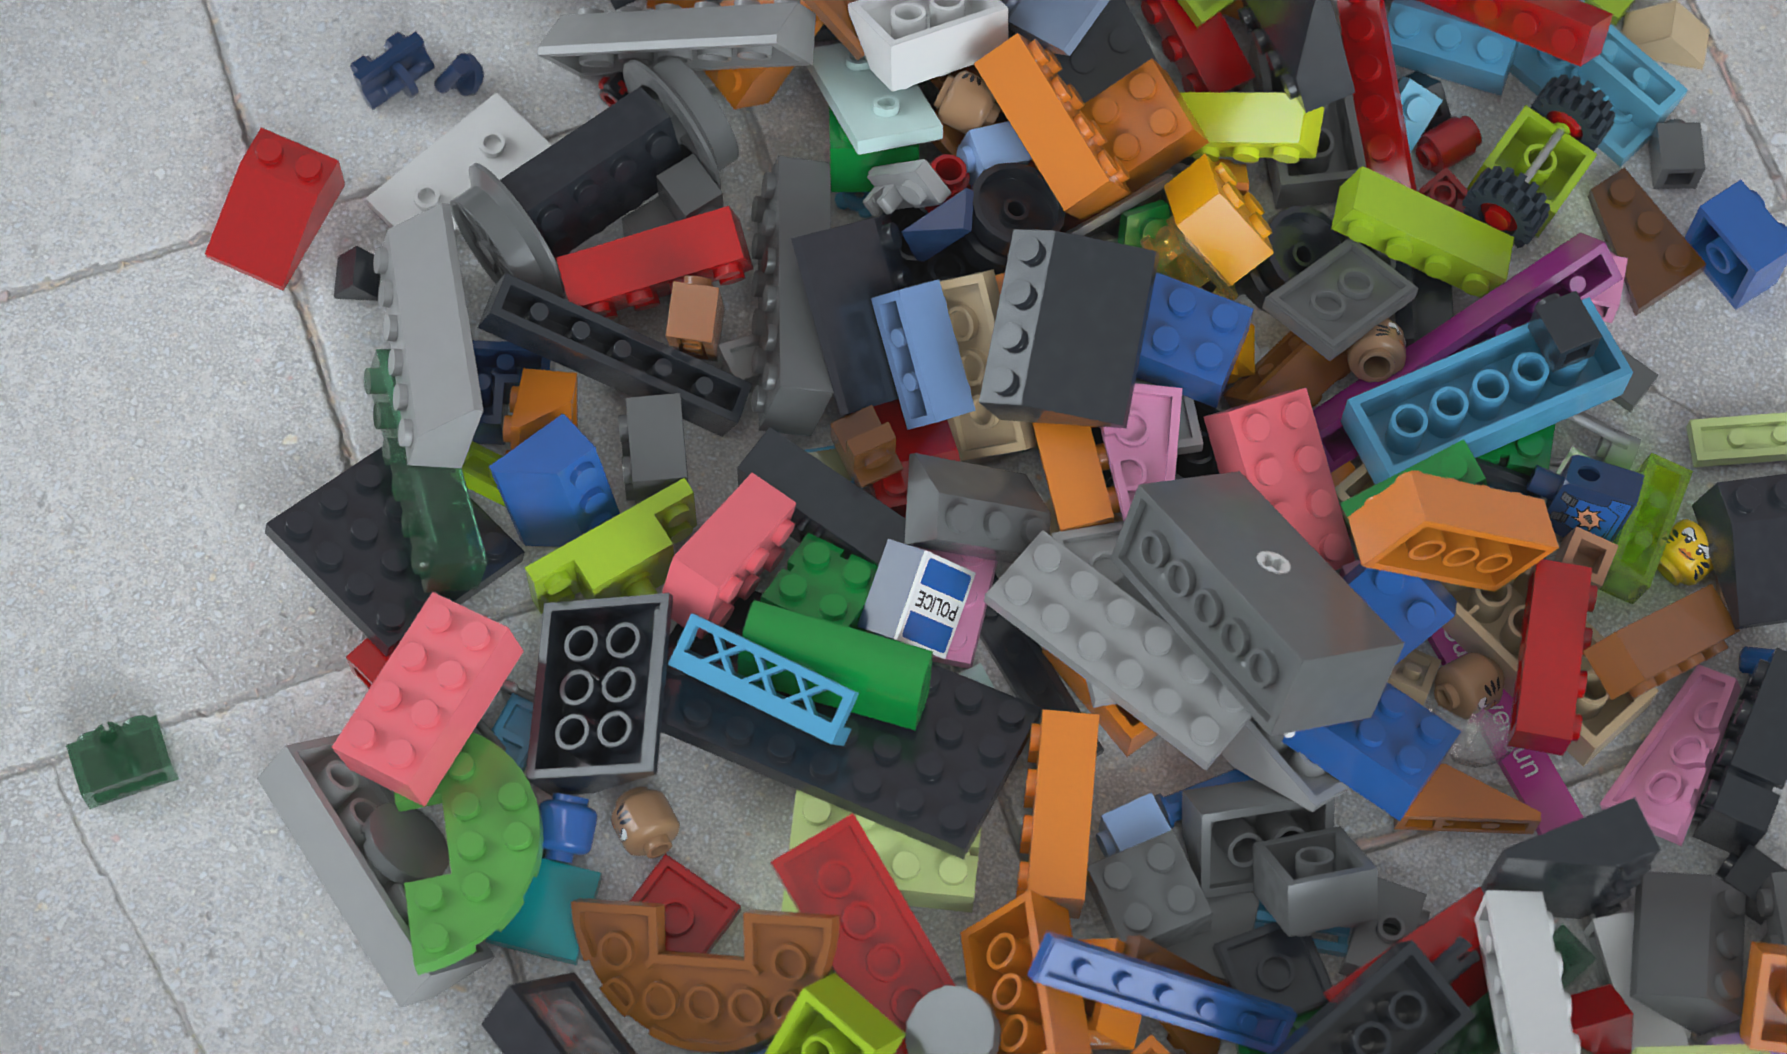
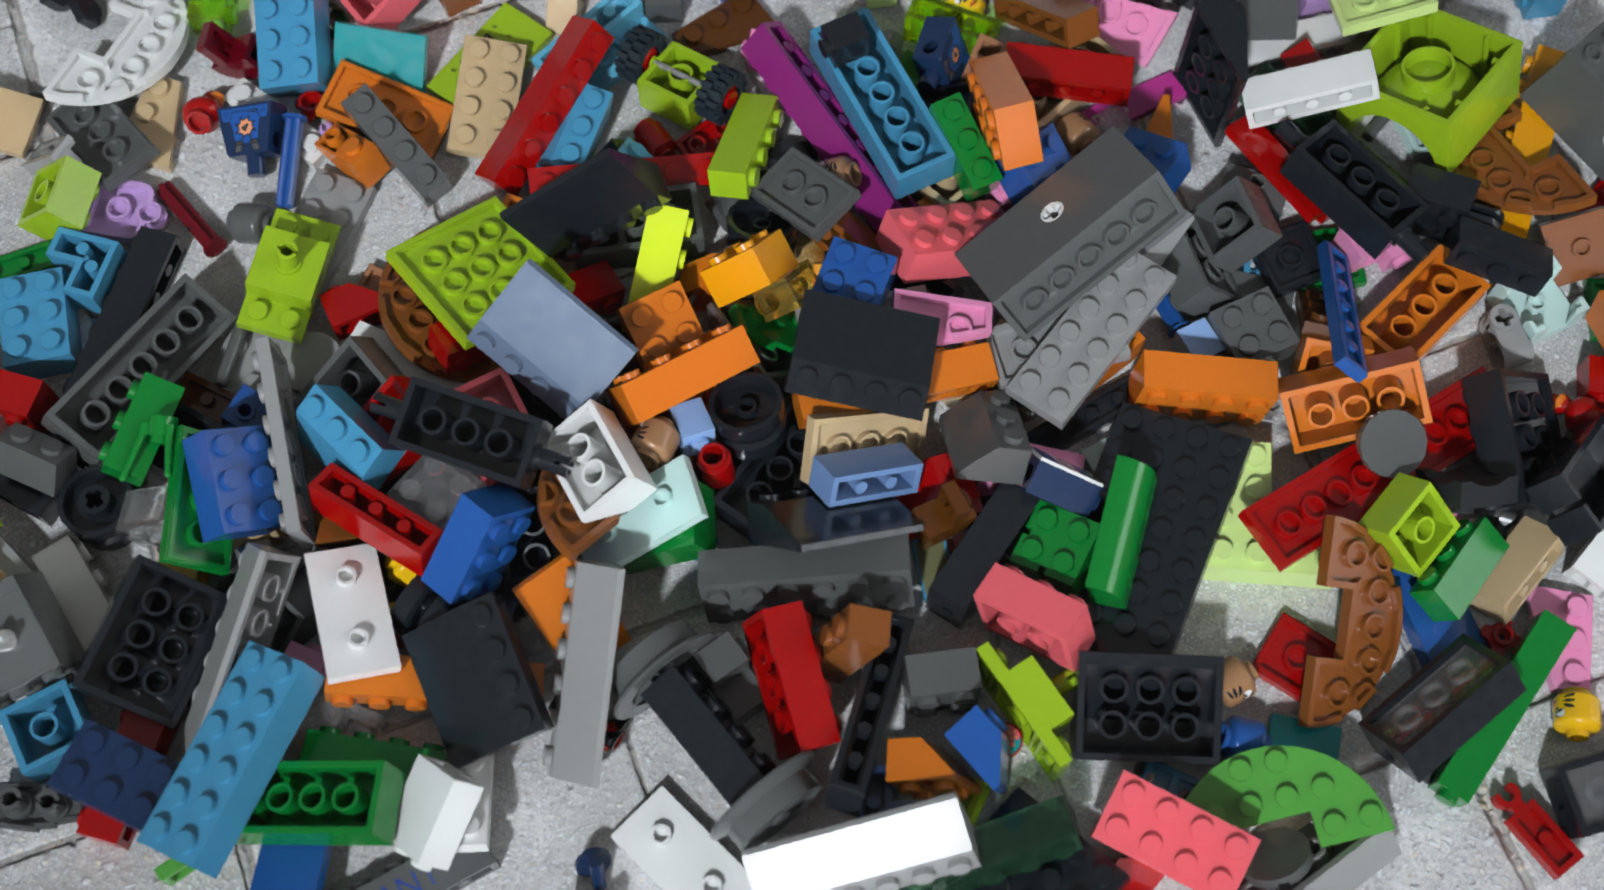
camera: 90 degrees left, 0 degrees up
dark azure fence [668,613,859,746] -> none
light grey plate [863,159,951,216] -> none
dark blue slope [902,188,974,262] -> none

